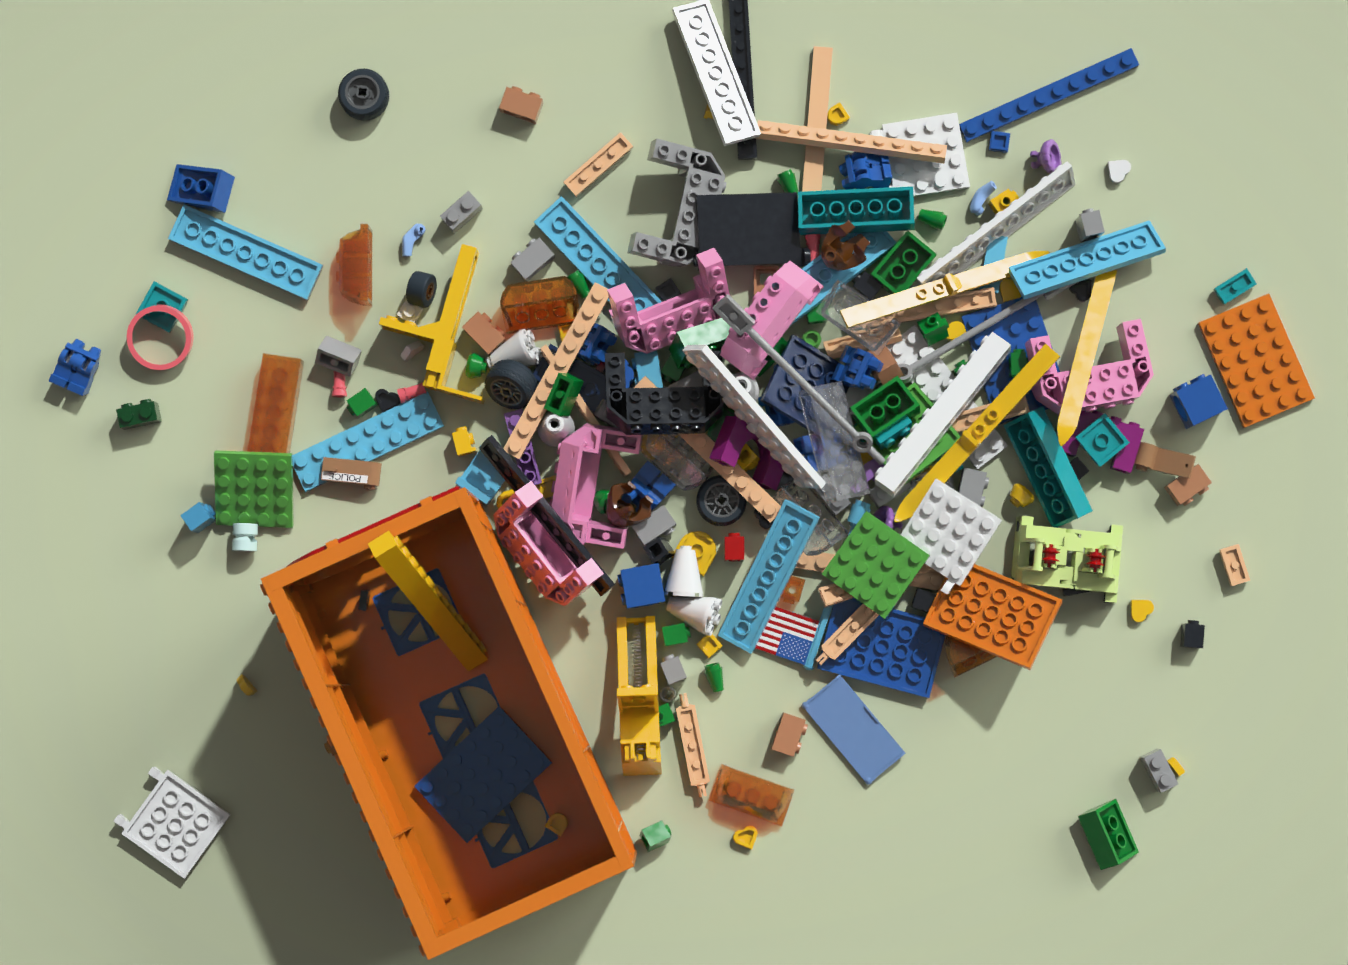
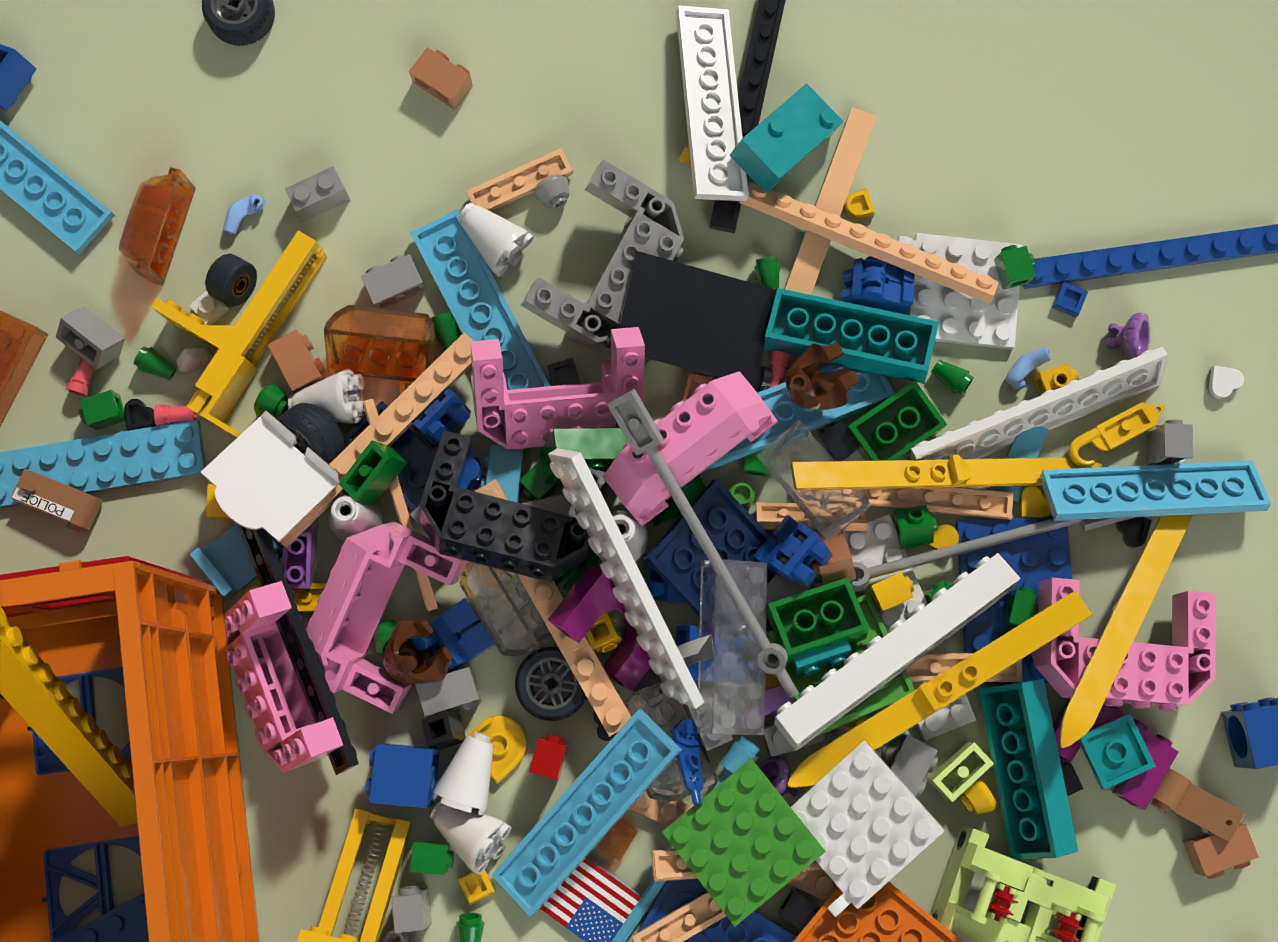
camera: 15 degrees right, 5 degrees down
none -> green cone [133,346,177,381]
none -> white piece [201,410,339,542]
none -> white cone [458,203,534,276]
none -> light grey cone [535,174,569,209]
none -> blue piece [671,718,703,805]
none -> sticker [677,635,715,666]
none -> teal brick [729,83,843,194]
none -> yellow brick [867,572,914,613]
none -> yellowish green brick [927,742,994,802]
none -> green brick [994,245,1036,290]
none -> yellow plate [1069,402,1165,467]

